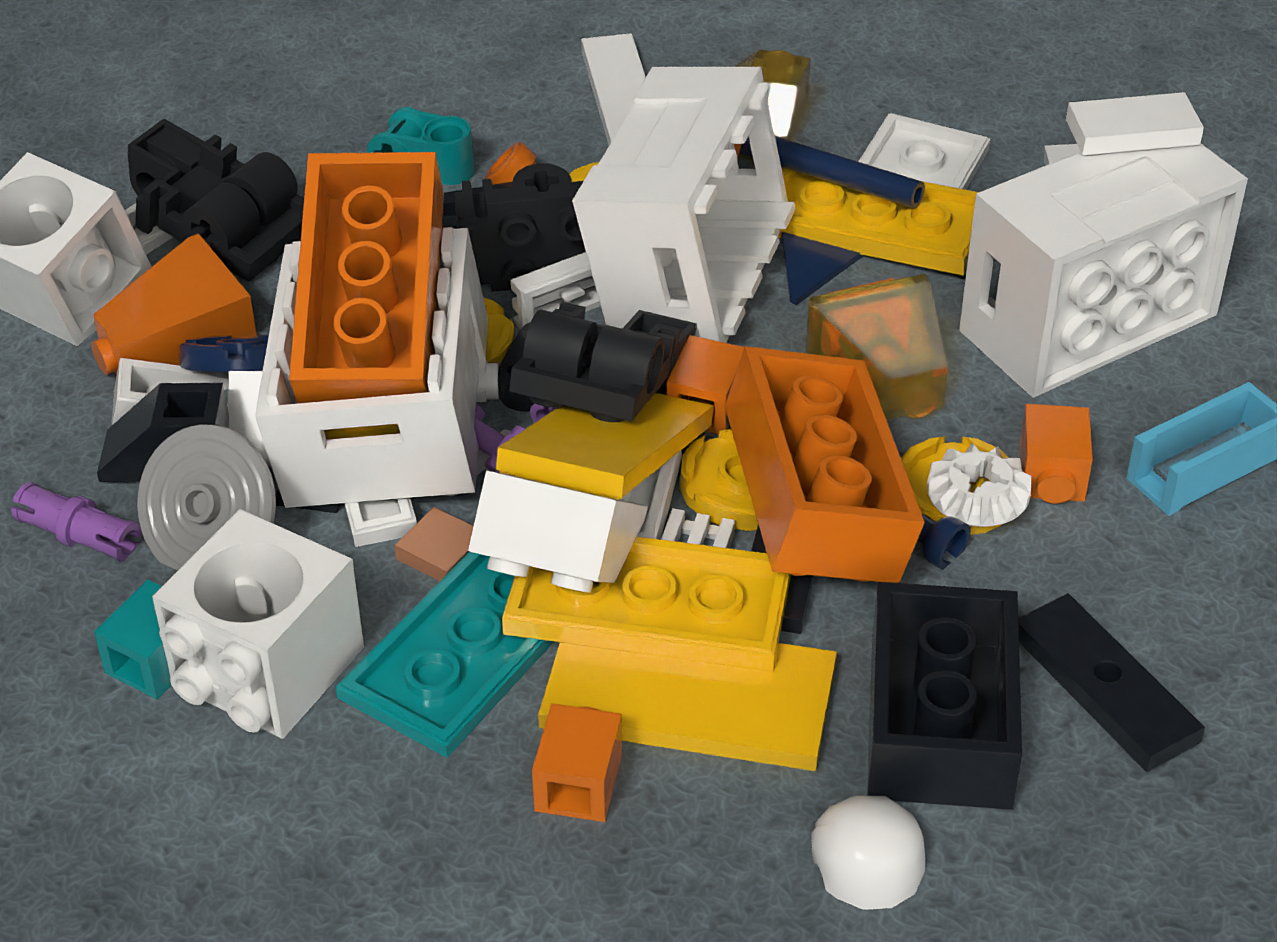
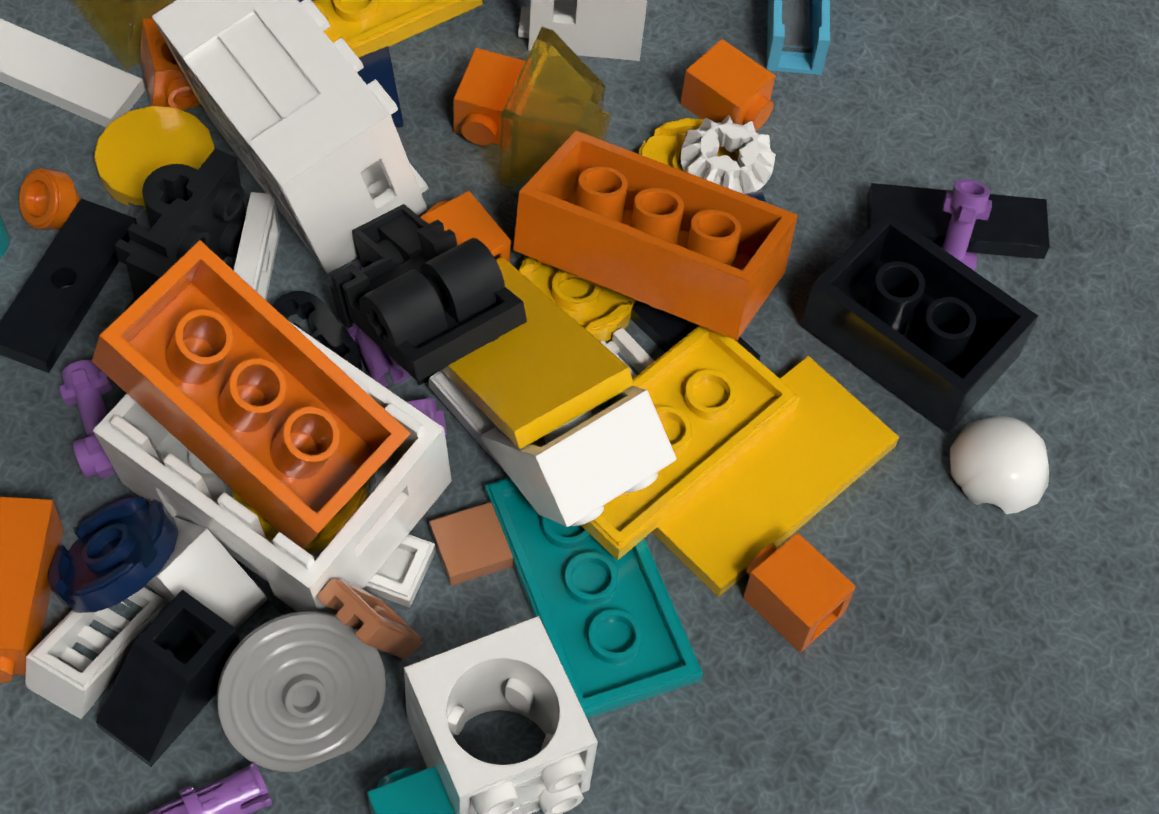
camera: 60 degrees left, 15 degrees up
none -> nougat tile [316,578,423,660]
none -> medium lavender bar [940,179,992,271]

